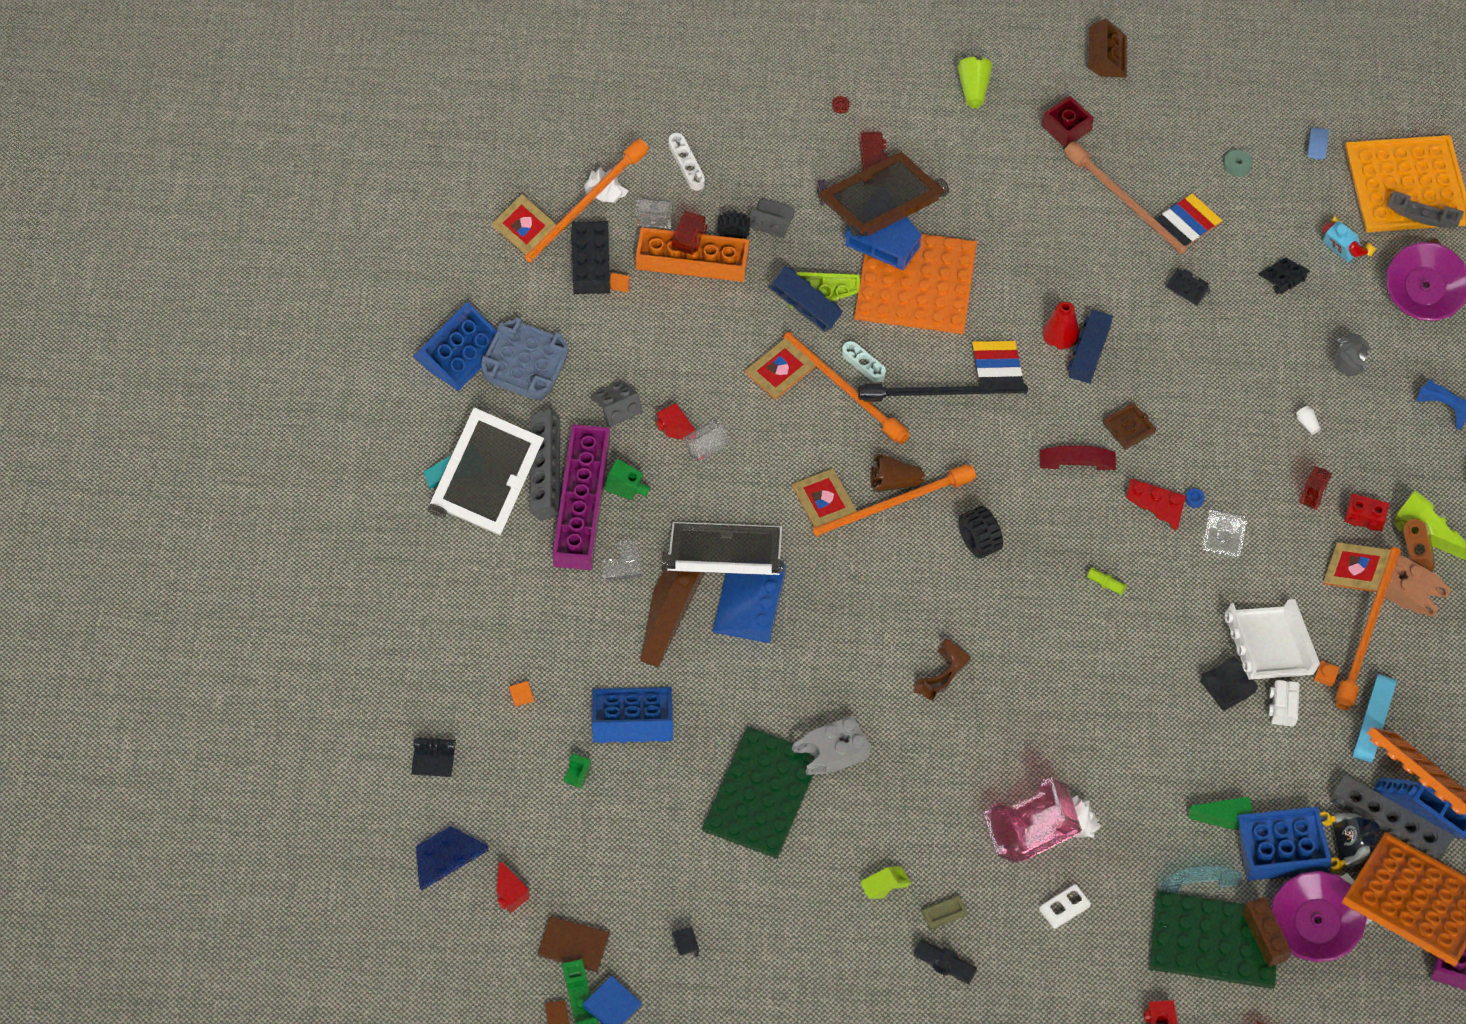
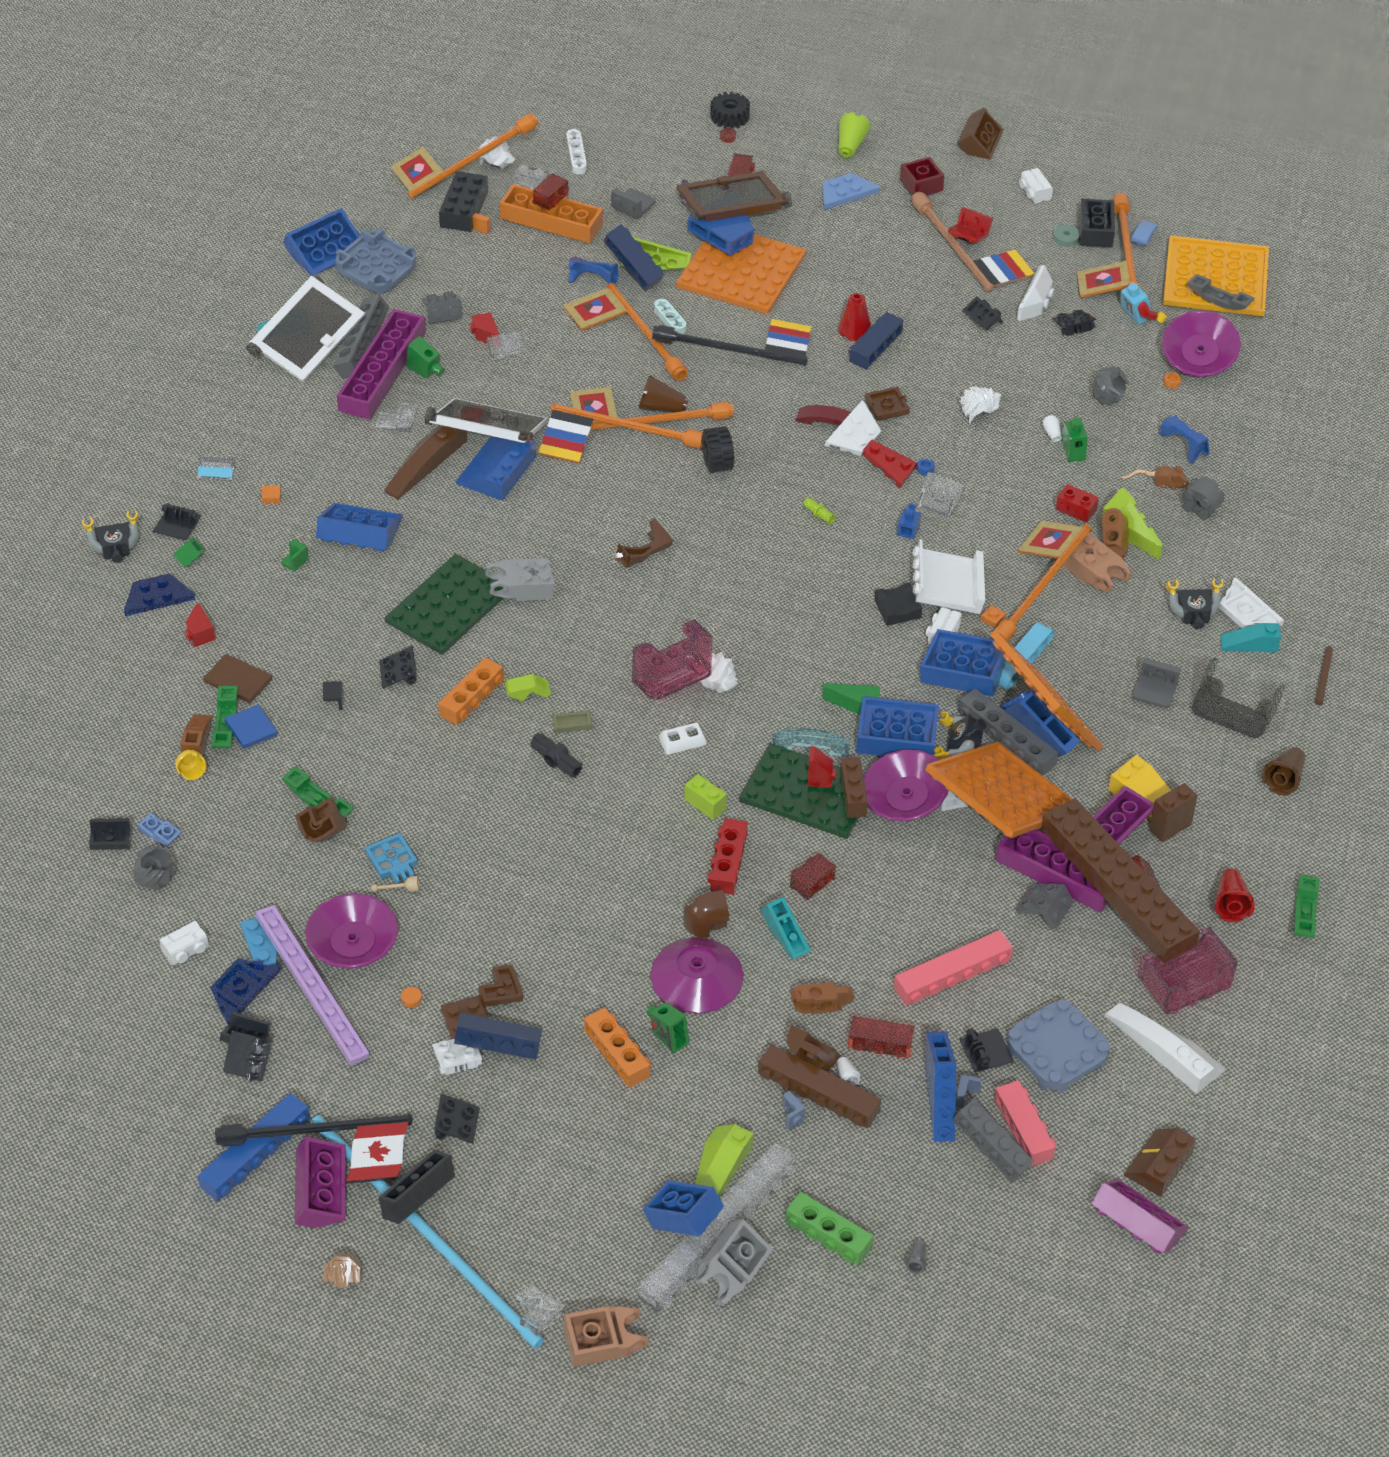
camera: 15 degrees right, 10 degrees down
black tyre [717,211,751,239] -> none
clear red brick [1299,466,1332,510] -> none
none -> torso [82,510,139,563]
none -> green panel [173,537,206,567]
none -> slope [197,456,236,480]
none -> black hinge [379,646,417,689]
none -> orange brick [438,657,504,725]
none -> flag [538,402,703,463]
none -> blue animal [568,256,619,288]
none -> lime brick [684,774,727,820]
none -> black tyre [710,92,750,129]
none -> red slope [808,746,837,788]
none -> medium blue wing [823,173,880,210]
none -> white wing [824,401,881,456]
none -> blue brick [897,503,921,540]
none -> blue slope [920,629,1010,696]
none -> red bracket [948,207,993,243]
none -> white hair [959,386,1001,424]
none -> white wedge [1017,265,1054,321]
none -> white brick [1019,168,1053,204]
none -> green torso [1061,418,1088,462]
none -> flag [1077,193,1139,298]
none -> black brick [1079,198,1115,247]
none -> dark orange animal [1122,465,1189,490]
none -> orange tile [1163,373,1181,389]

